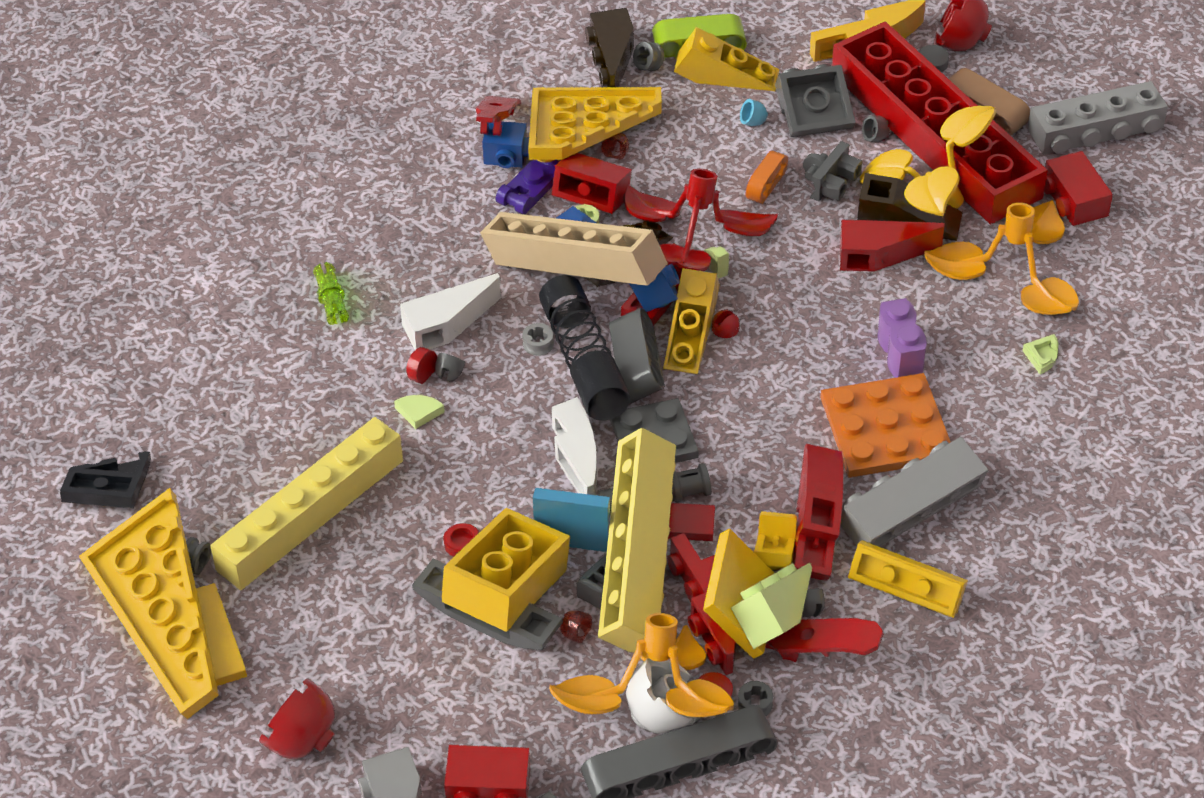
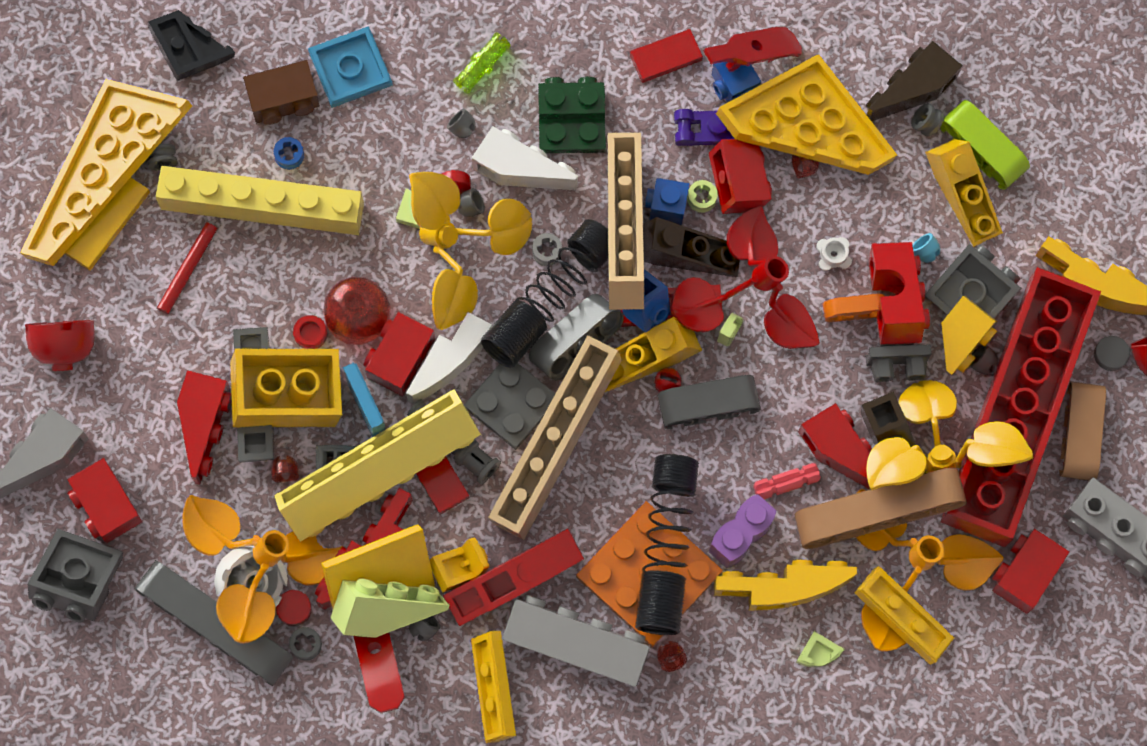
camera: 50 degrees right, 25 degrees up
none -> red bar [157,222,218,314]
none -> red slope [177,370,232,485]
none -> reddish brown brick [243,60,320,125]
none -> blue bush [273,137,304,170]
none -> dark azure tile [308,26,393,108]
none -> clear red cylinder [323,276,391,345]
none -> red brick [363,312,435,397]
none -> yellow plant [409,172,532,330]
none -> dark grey hinge [447,108,476,138]
none -> tan brick [488,335,622,540]
none -> dark green plate [538,76,606,154]
none -> red tile [630,29,703,83]
none -> black piece [635,454,699,635]
none -> dark grey beam [657,375,761,429]
none -> clear red hinge [657,640,687,672]
none -> yellow slope [714,560,857,611]
none -> coral axle [753,463,821,500]
none -> medium nougat beam [794,468,966,549]
none -> white plate [816,237,852,271]
none -> yellow tile [854,566,954,665]
none -> red arch [869,242,930,345]
none -> yellow slope [941,296,997,375]

